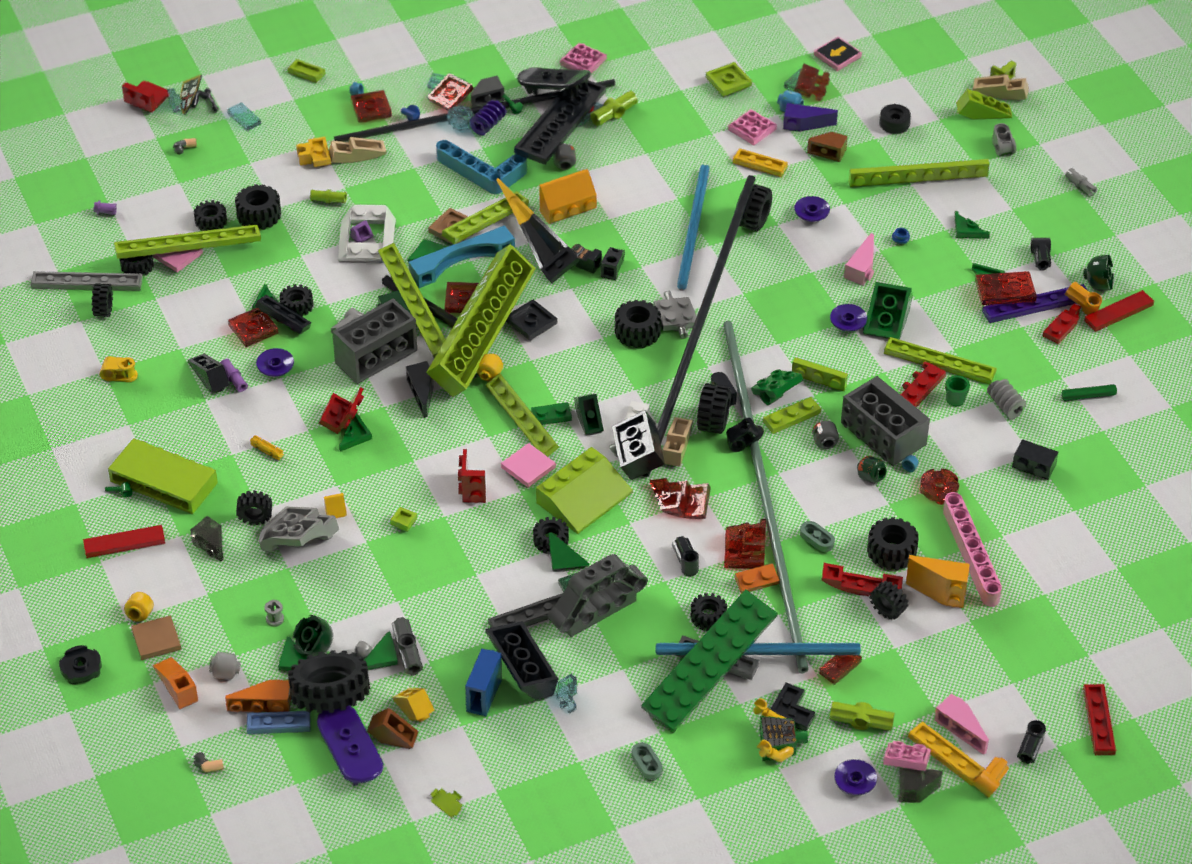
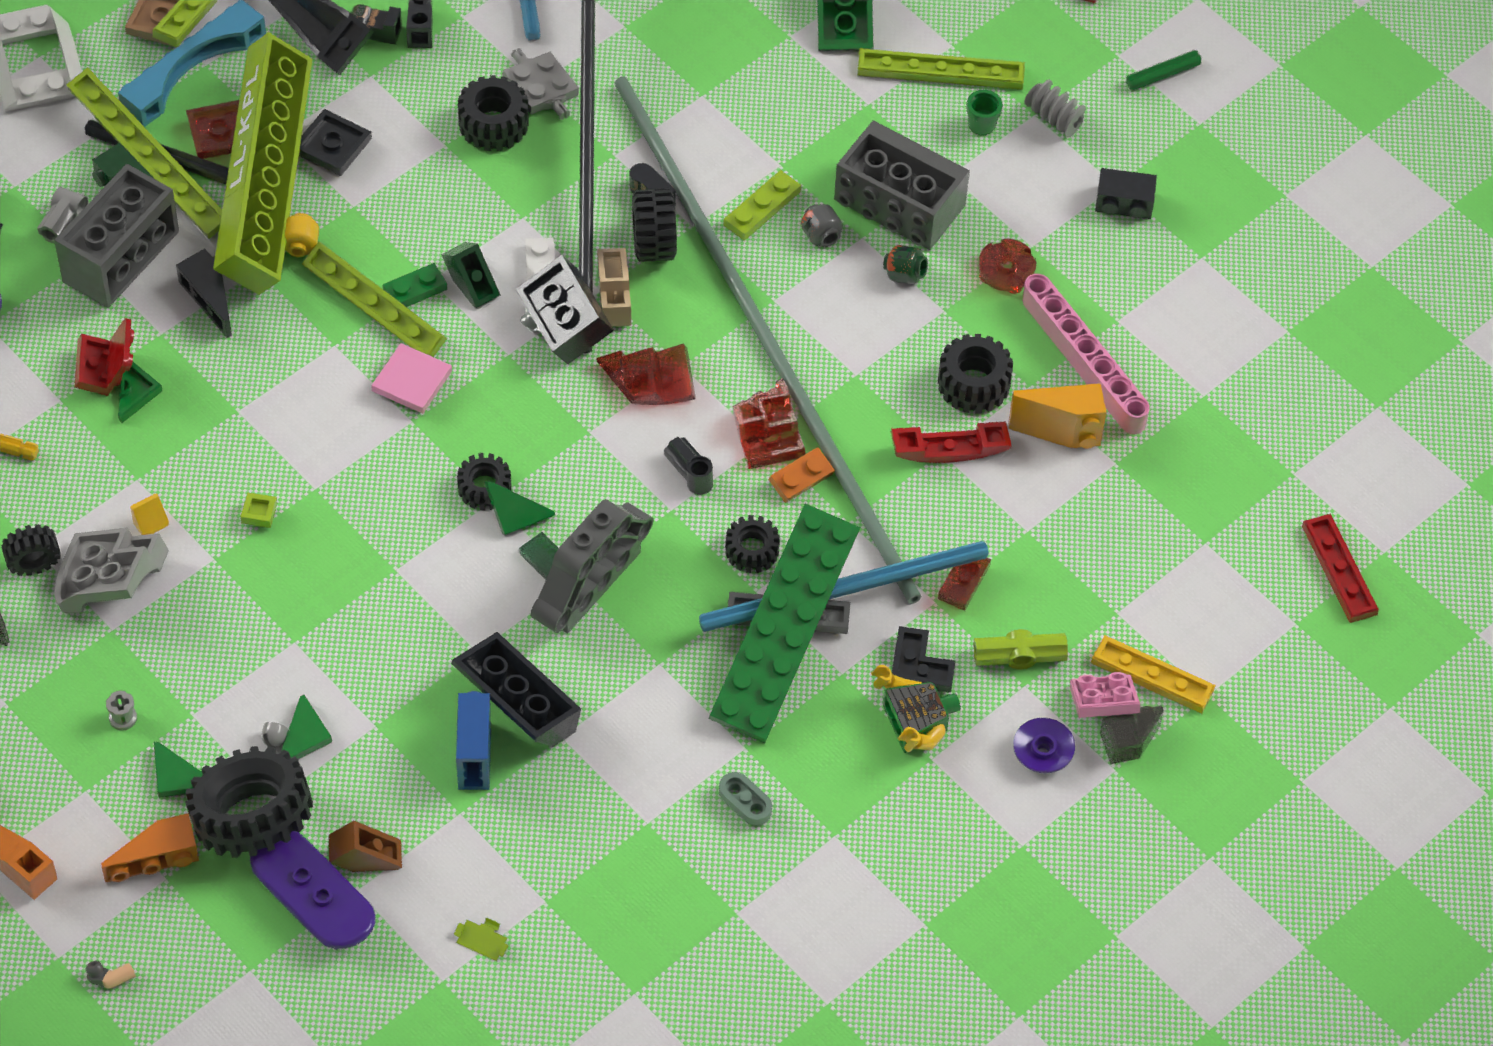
camera: 20 degrees left, 10 degrees up
light grey head [209,652,241,680] -> none
medium blue tile [247,711,311,734] -> none
dark green cylinder [293,615,333,656] -> none
medium lavender slope [350,220,374,243] -> none
dark grey piece [392,617,423,676] -> none
yellow slope [392,688,435,722] -> none
green tile [408,239,447,264] -> none
red bracket [458,449,486,503] -> none
dark grey tile [488,593,563,628] -> none
lime slope [536,447,633,534] -> none
clear light blue plate [556,674,577,714] -> none
black piece [726,418,764,452] -> none
green plate [751,369,803,405] -> none
lime plate [792,357,848,391] -> none
sand green plate [800,521,835,552] -> none
dark purple dish [830,304,867,331] -> none
black tyre [870,581,909,620] -> none
red hinge [900,361,946,407] -> none
dark azure hinge [901,455,919,472] -> none
bright pink slope [934,693,989,755] -> none
light orange piece [972,756,1009,798] -> none
black piece [1017,720,1046,764] -> none

